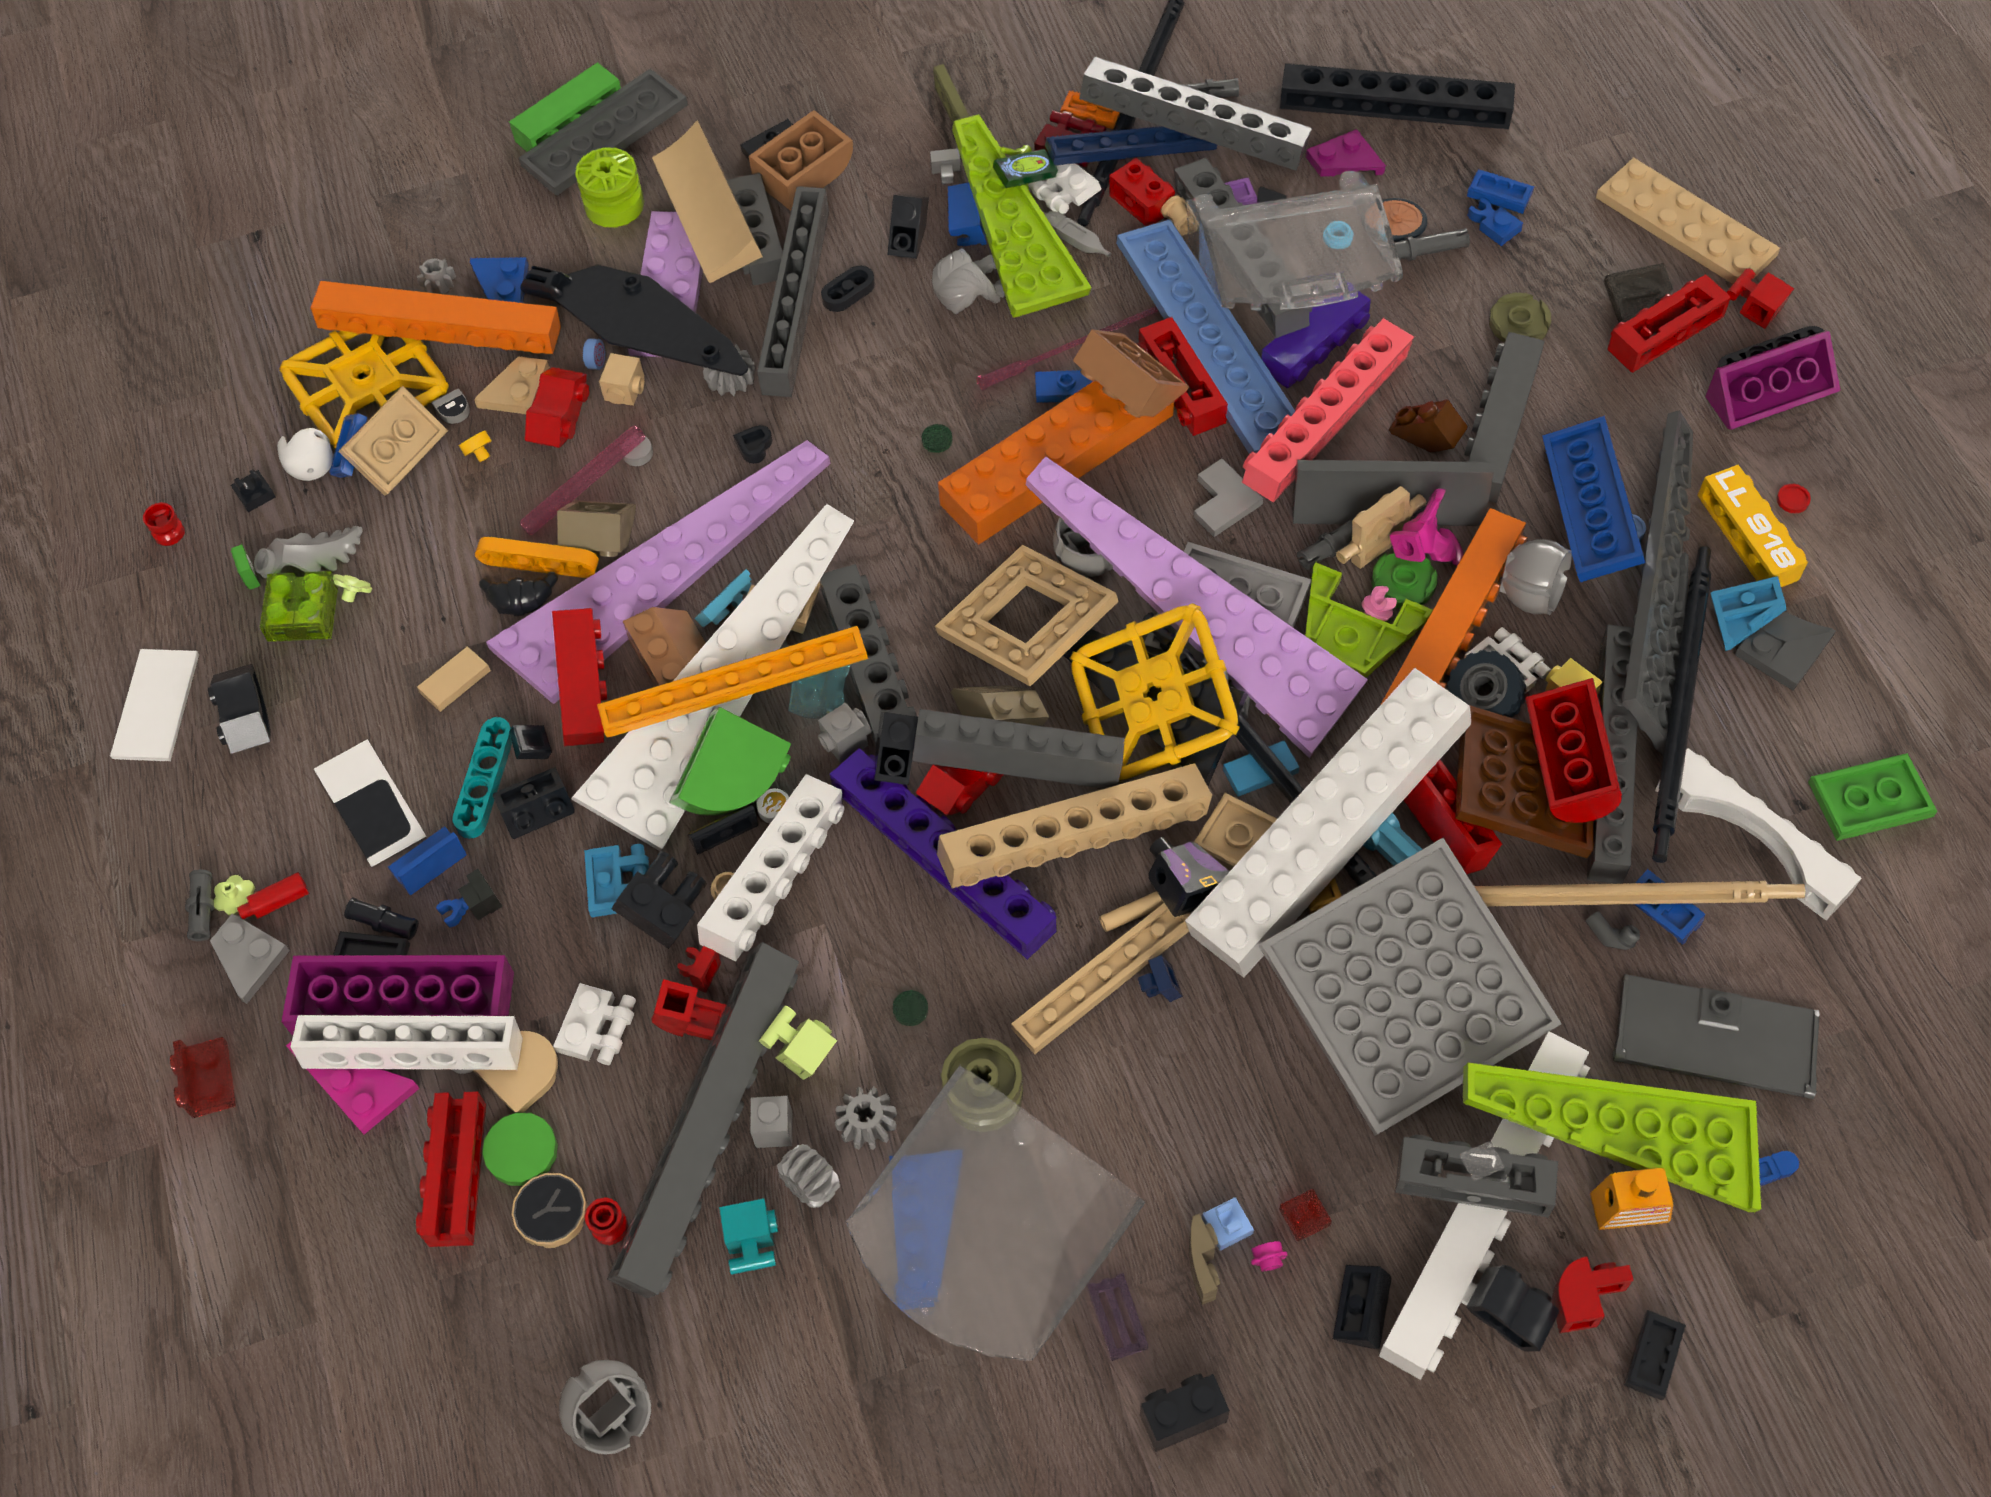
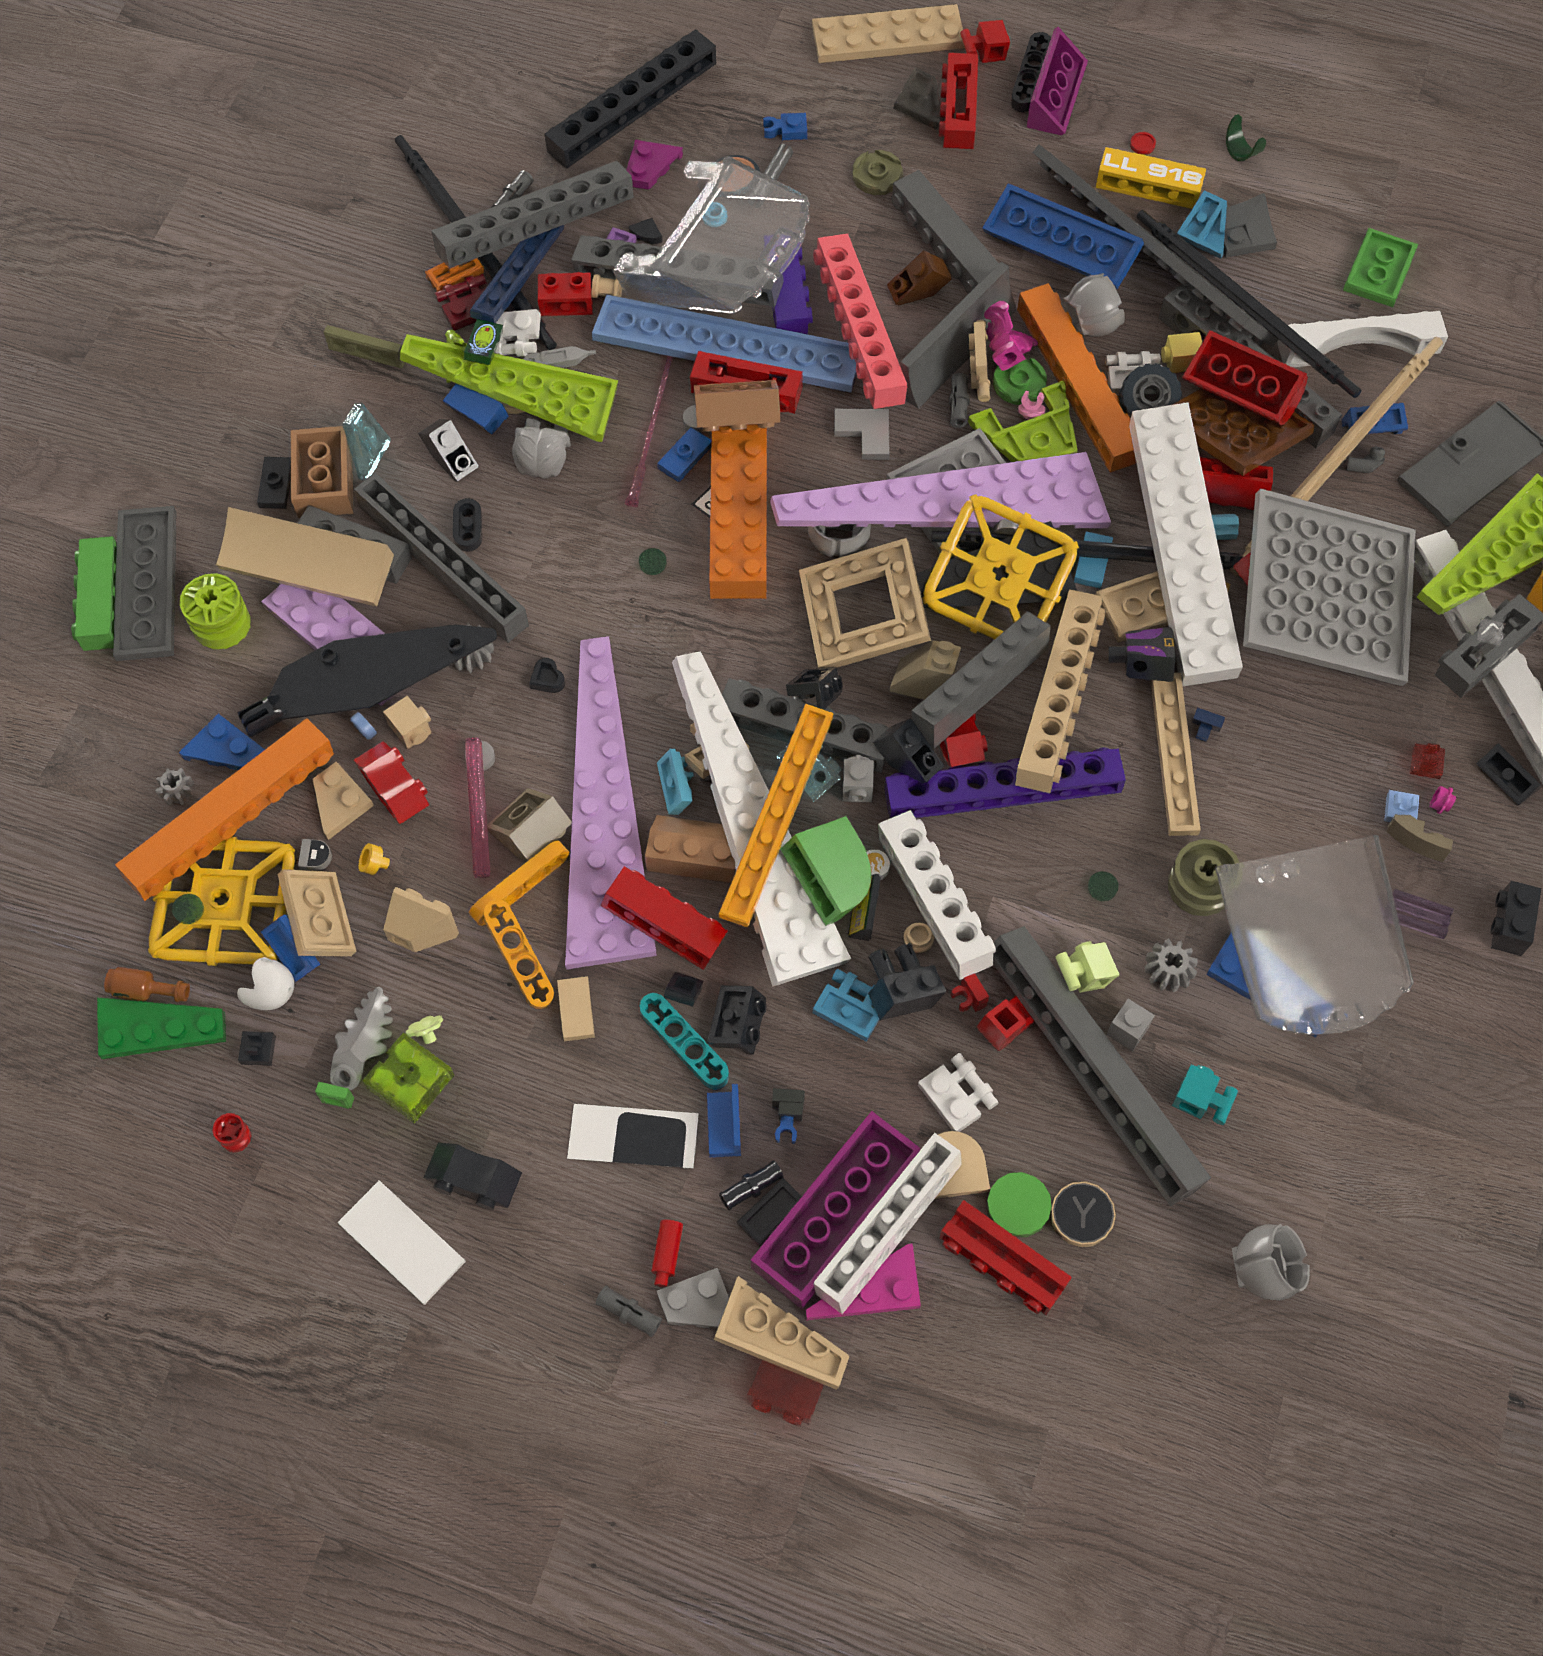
camera: 55 degrees left, 5 degrees up
yellowish green plant [214,875,255,916] -> none
black piece [479,571,558,616] -> none
red wheel [584,1197,628,1245] -> none
light grey gear [777,1144,840,1208] -> none
light grey tile [930,148,960,184] -> none
tan piece [1099,891,1164,932] -> none
blue plate [1467,169,1534,214] -> none
none -> green wing [97,997,226,1059]
none -> dark orange piece [104,967,190,1002]
none -> clear green piece [172,894,204,924]
none -> clear light blue wing [342,403,391,480]
none -> tan slope [383,887,459,952]
none -> light orange beam [483,899,554,1009]
none -> tan wing [713,1276,849,1390]
none -> black bracket [786,667,843,710]
none -> dark green helmet [1226,114,1266,161]

